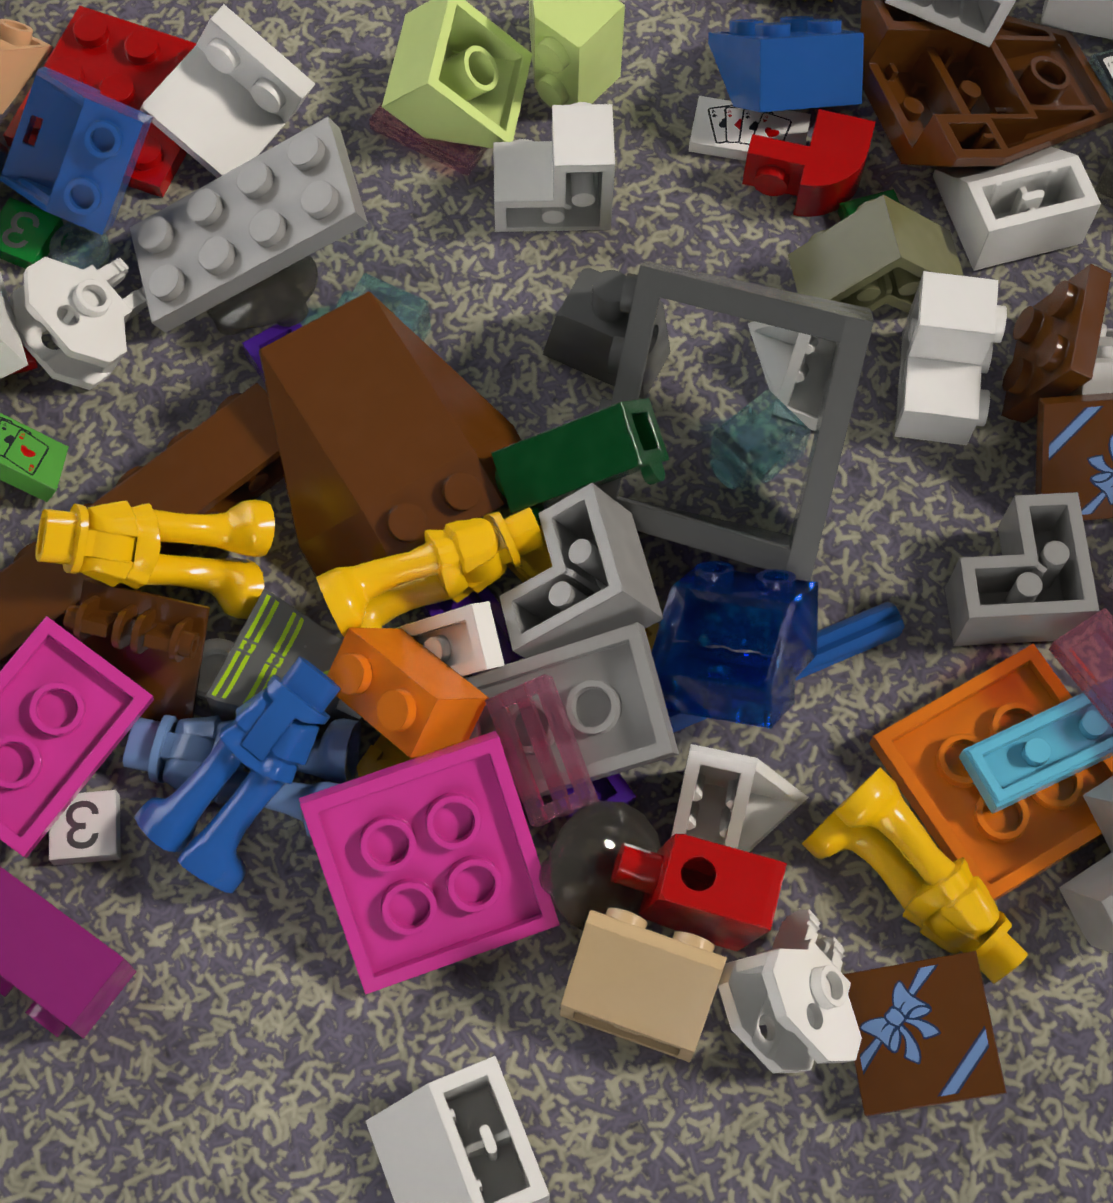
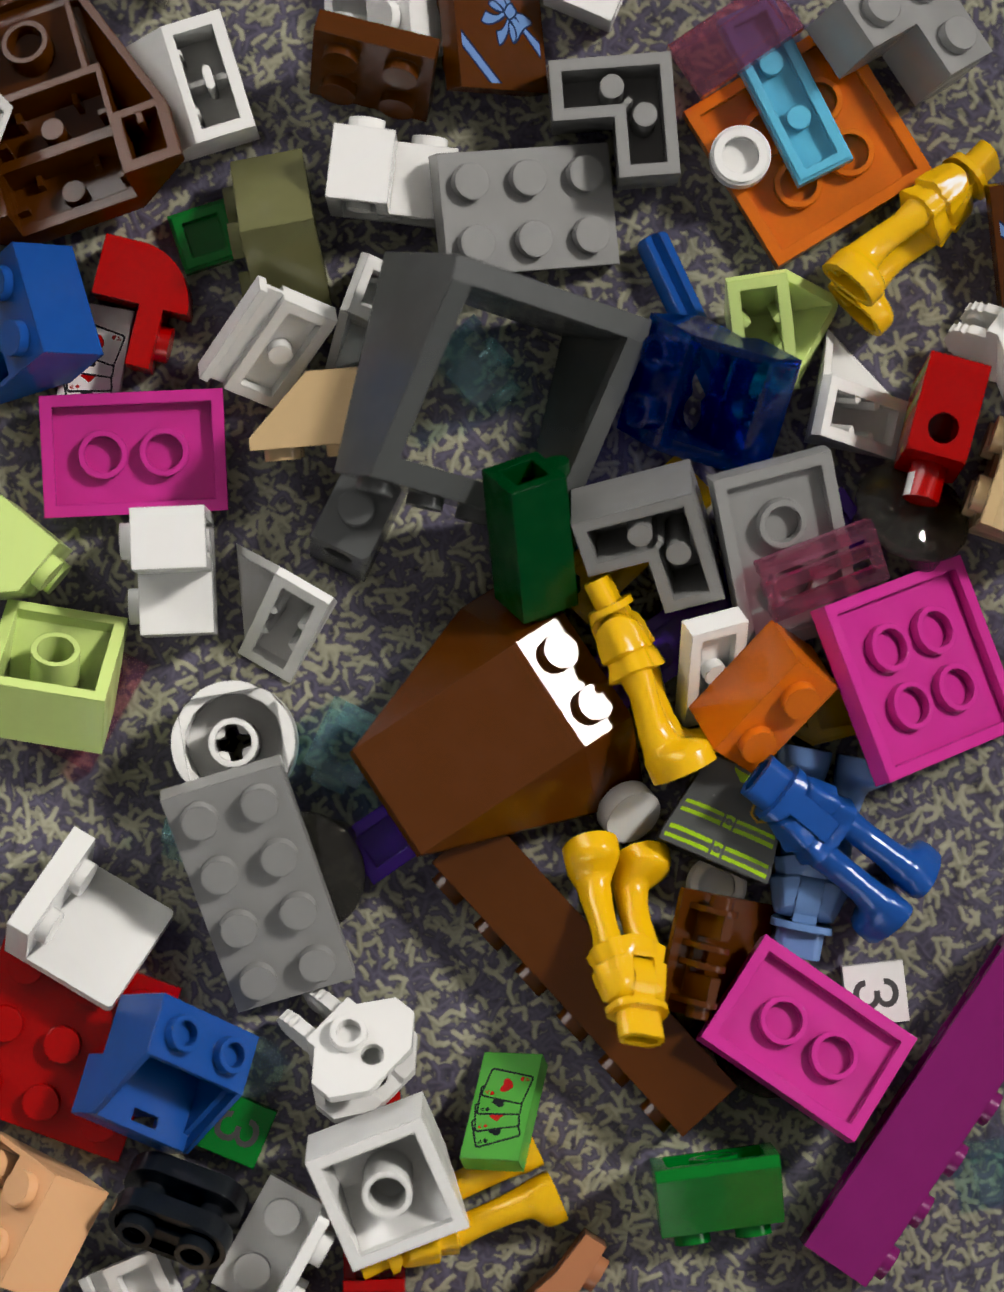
camera: 90 degrees left, 20 degrees up
none -> dark pink plate [38,388,229,518]
none -> white brick [171,681,299,782]
none -> white plate [198,275,338,409]
none -> white slope [236,543,337,683]
none -> tan slope [249,367,358,462]
none -> light grey plate [428,142,620,274]
none -> white tile [597,780,660,843]
none -> white tile [709,125,771,189]
none -> yellowish green slope [724,269,838,398]

